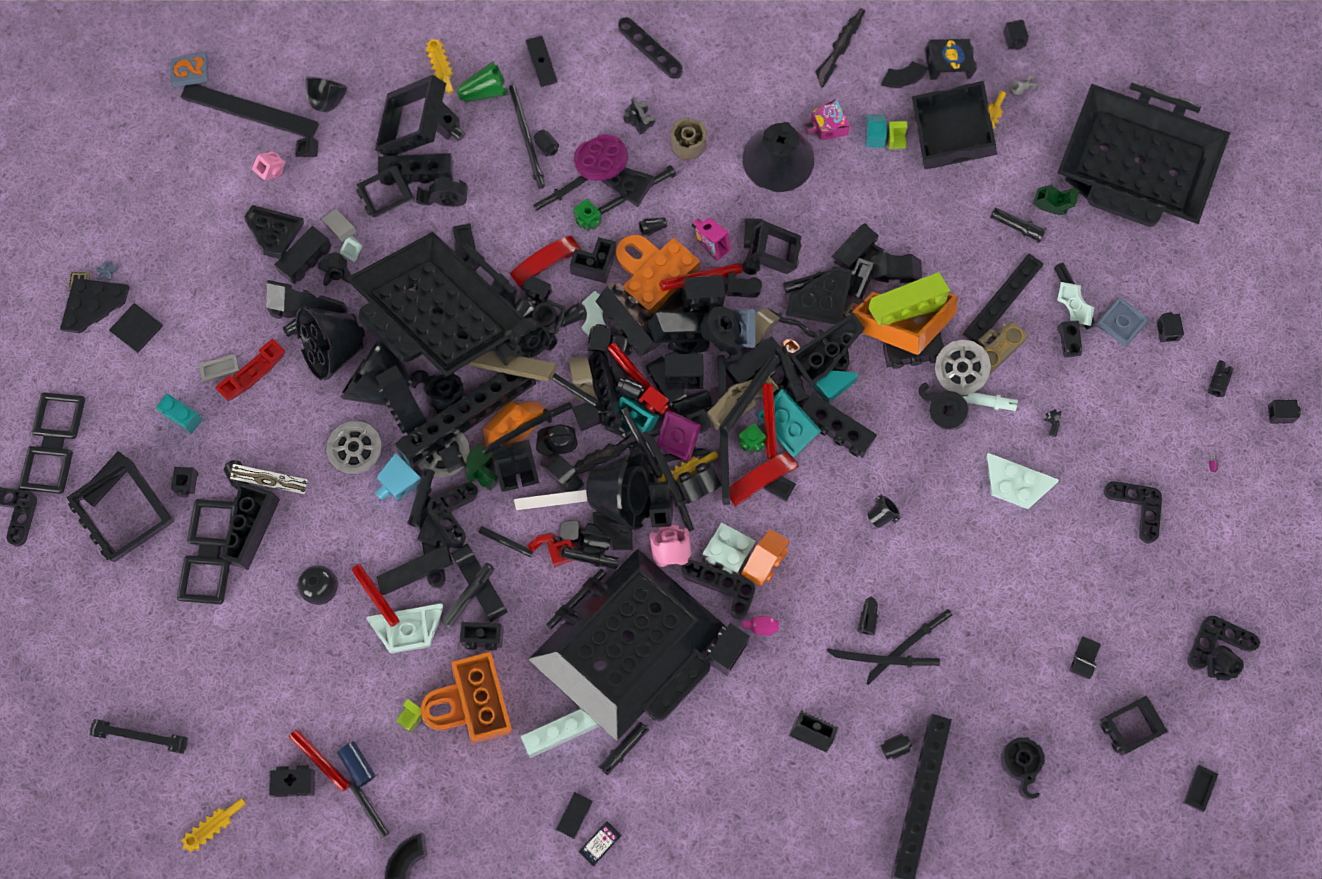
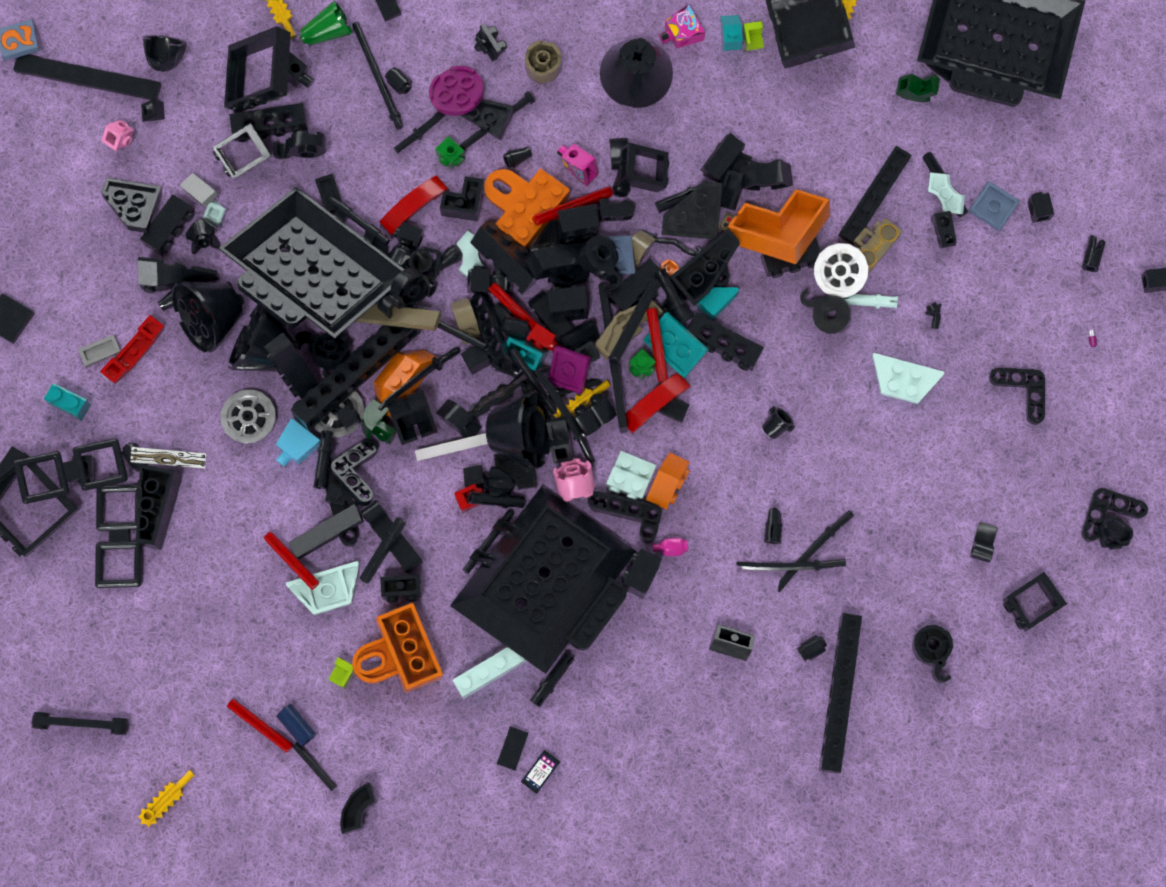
camera: 10 degrees left, 5 degrees up
black brick [269,765,315,797] -> none
black cylinder [297,565,339,605] -> none
black bar [479,526,534,558] -> none
red arm [527,533,557,552] -> none
black piece [536,424,578,456] -> none
lime wedge [868,272,950,326] -> none
black pin [990,207,1047,243] -> none
black tile [1183,765,1218,812] -> none
none -> black bar [14,438,128,504]

